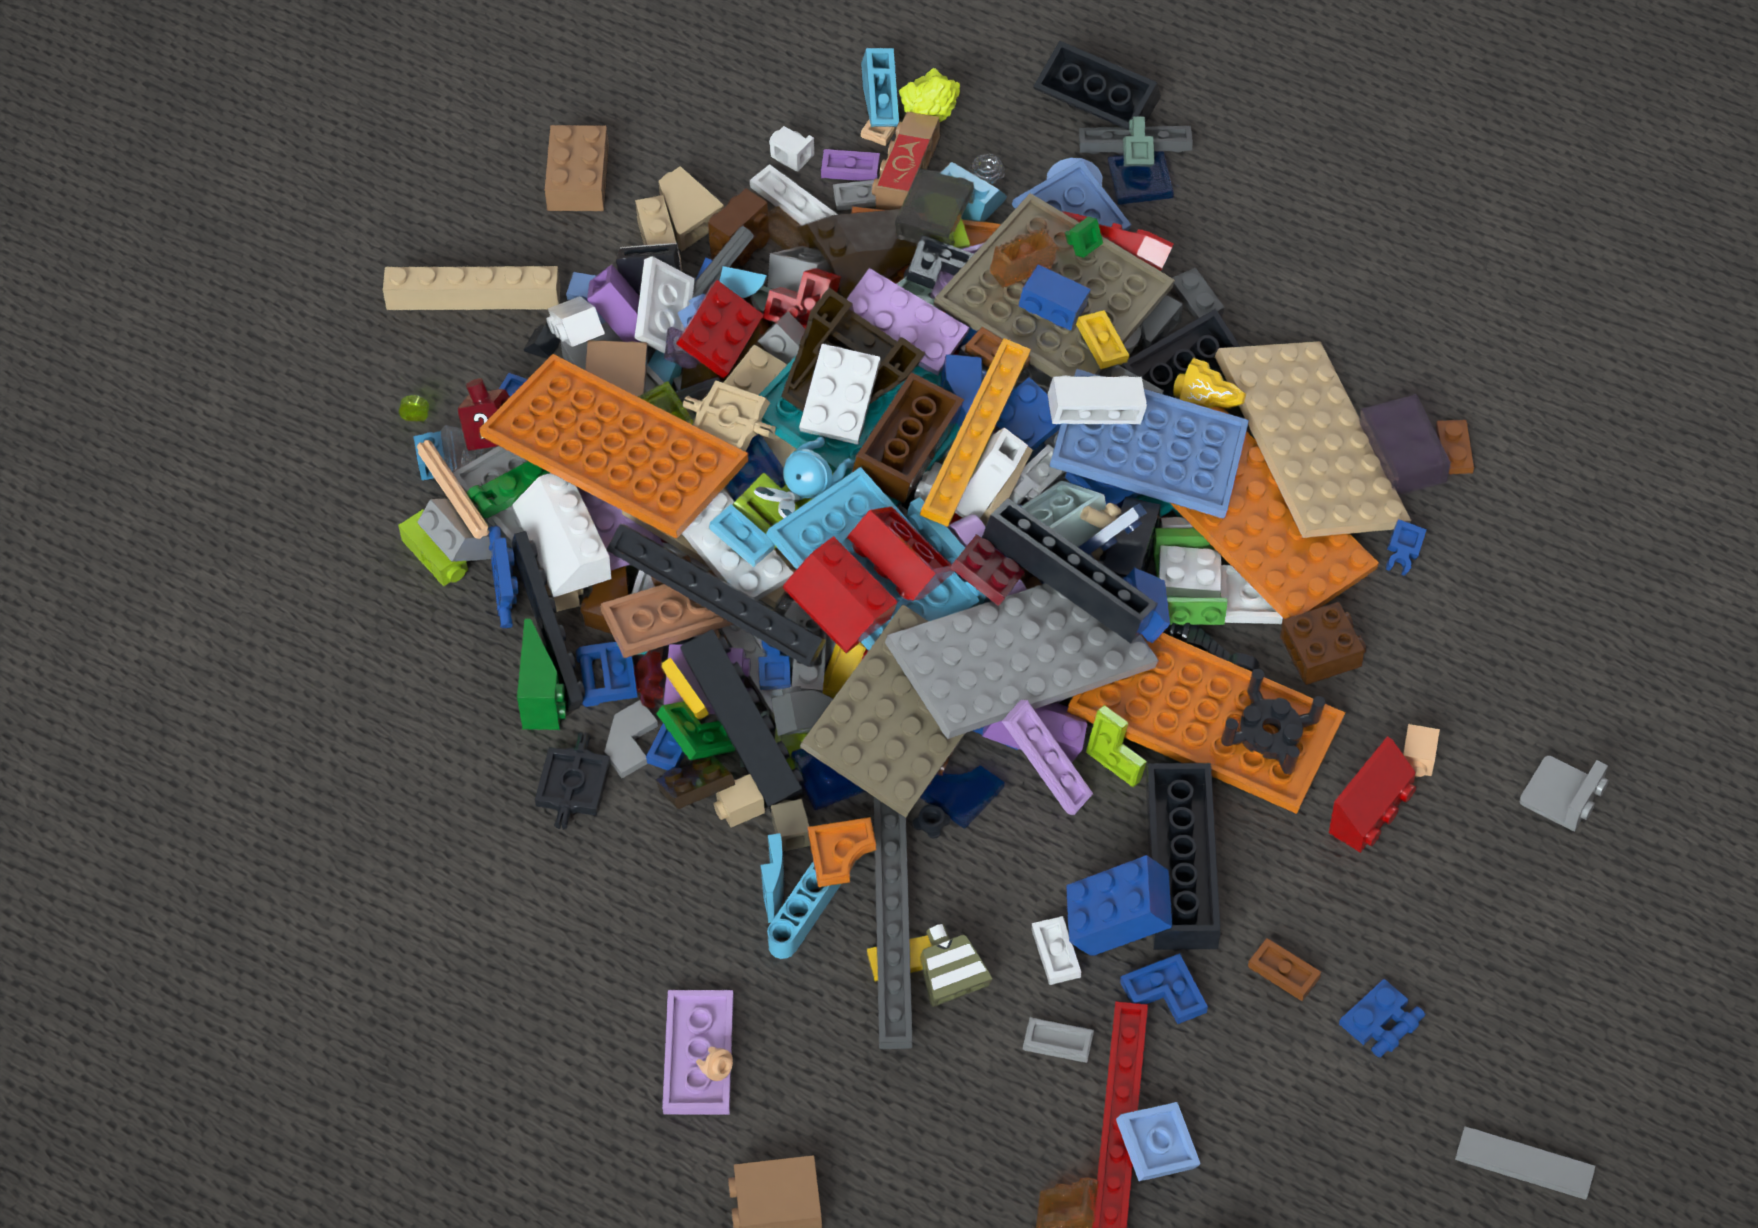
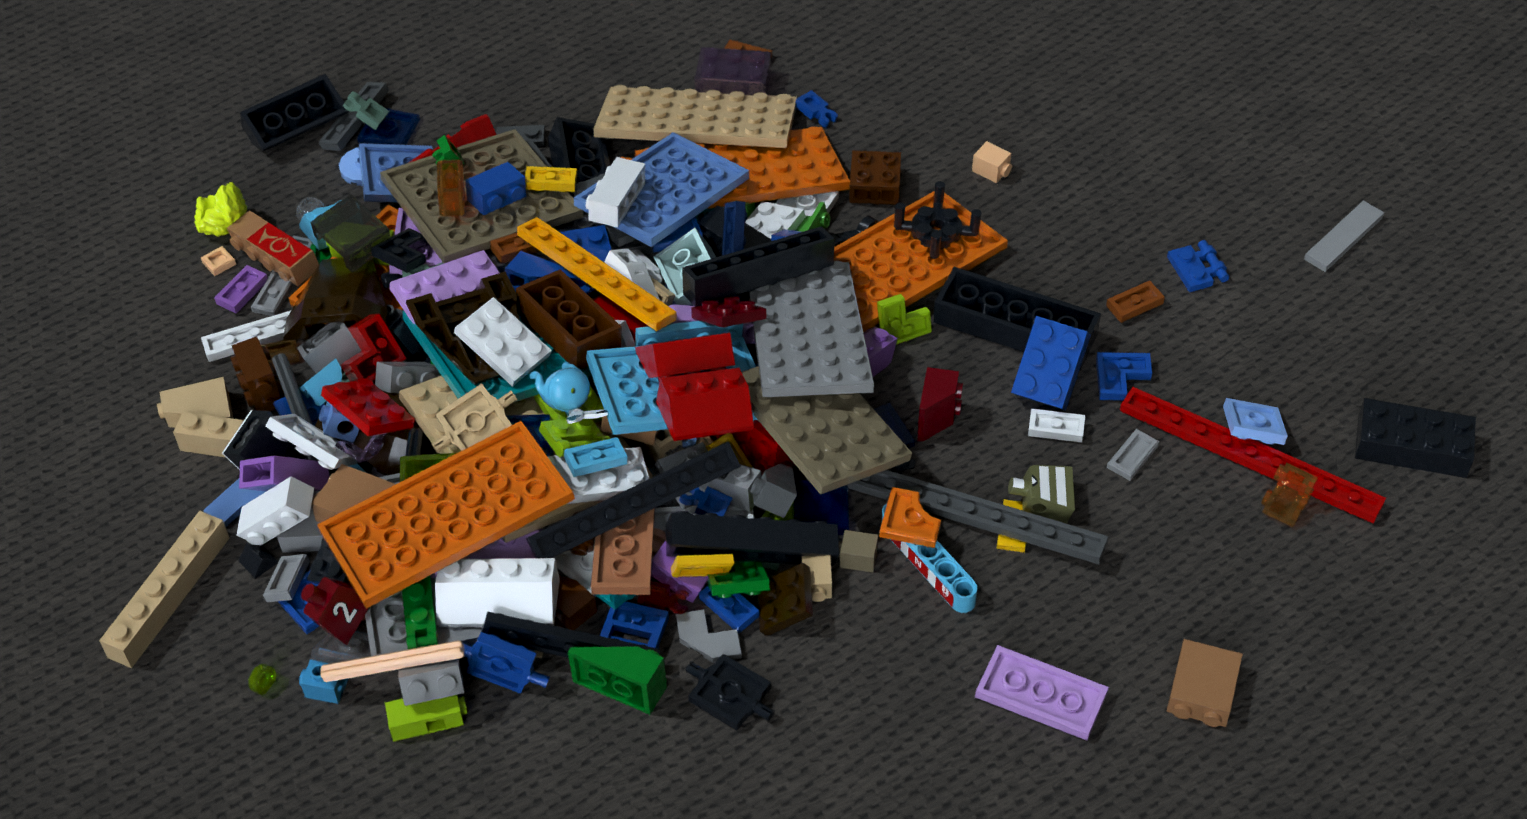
camera: 65 degrees left, 5 degrees down
medium nougat brick [545,125,609,211] -> none
light nougat plate [696,1047,733,1081] -> none
medium azure slope [761,833,784,923] -> none
white brick [769,126,814,172] -> none
medium azure slope [861,48,899,127] -> none
lavender tile [1002,700,1093,815] -> none
tan arm [1080,503,1121,529] -> none
yellow rock [1174,358,1246,409] -> none
red slope [1329,736,1416,853] -> none
light grey bracket [1520,756,1609,832] -> none
none -> light grey tile [263,554,310,602]
none -> dark red slope [917,367,963,442]

